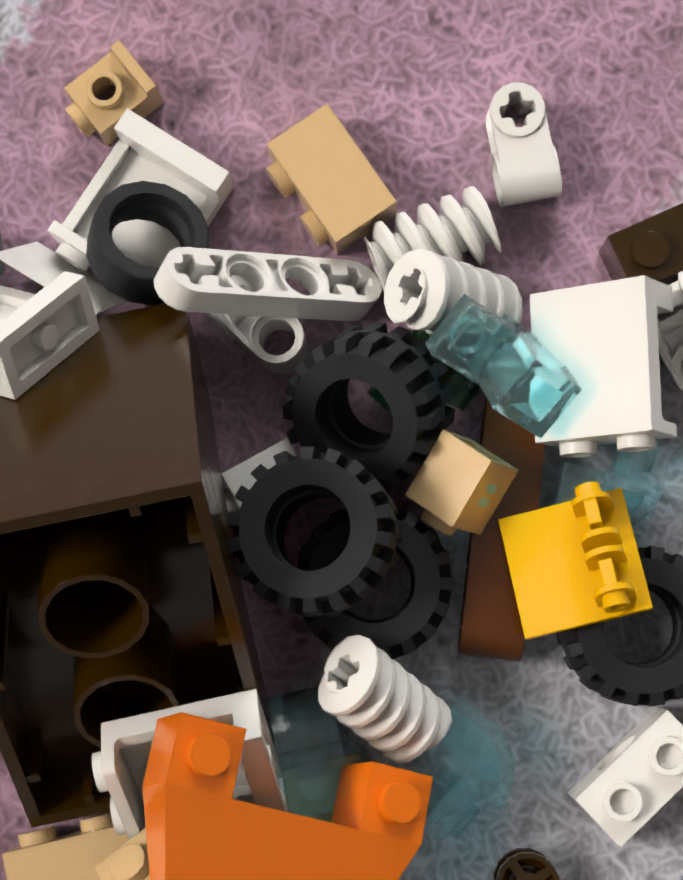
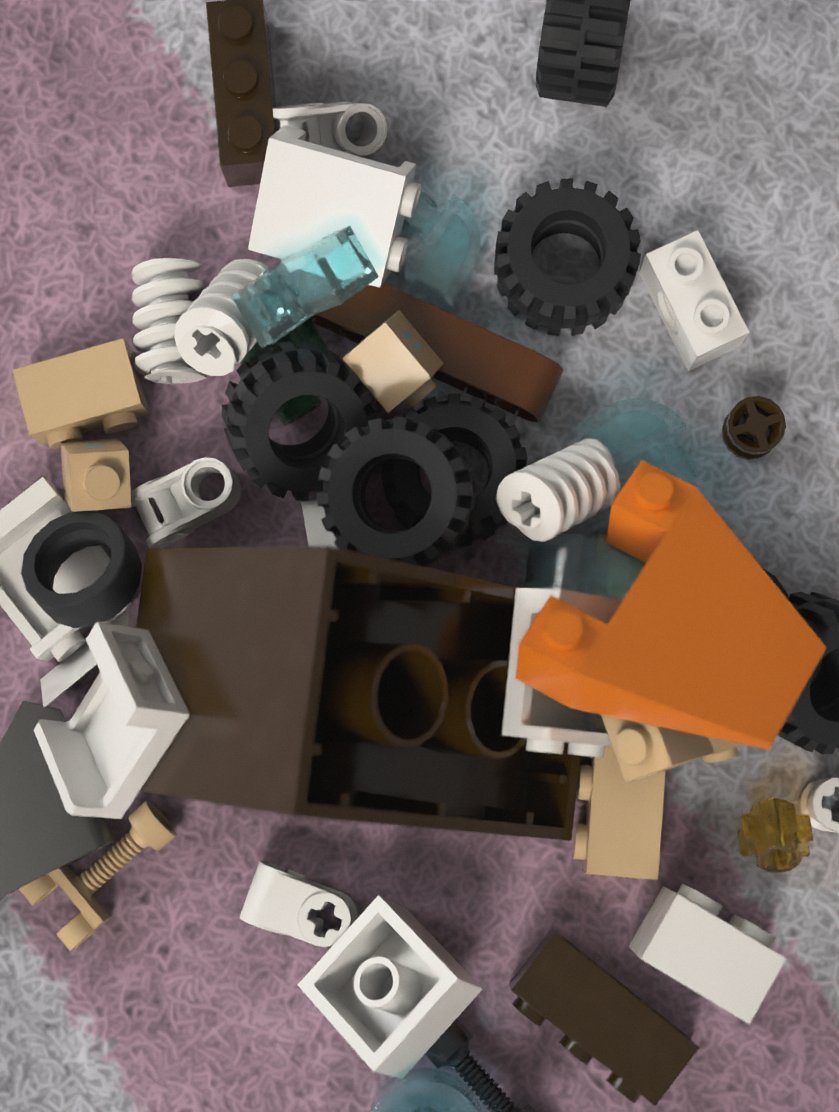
camera: 75 degrees left, 0 degrees up
white beam [154,247,382,321] -> none
white piece [486,82,562,207] -> none
yellow hinge [498,482,653,640] -> none
none -> tan brick [60,438,132,512]

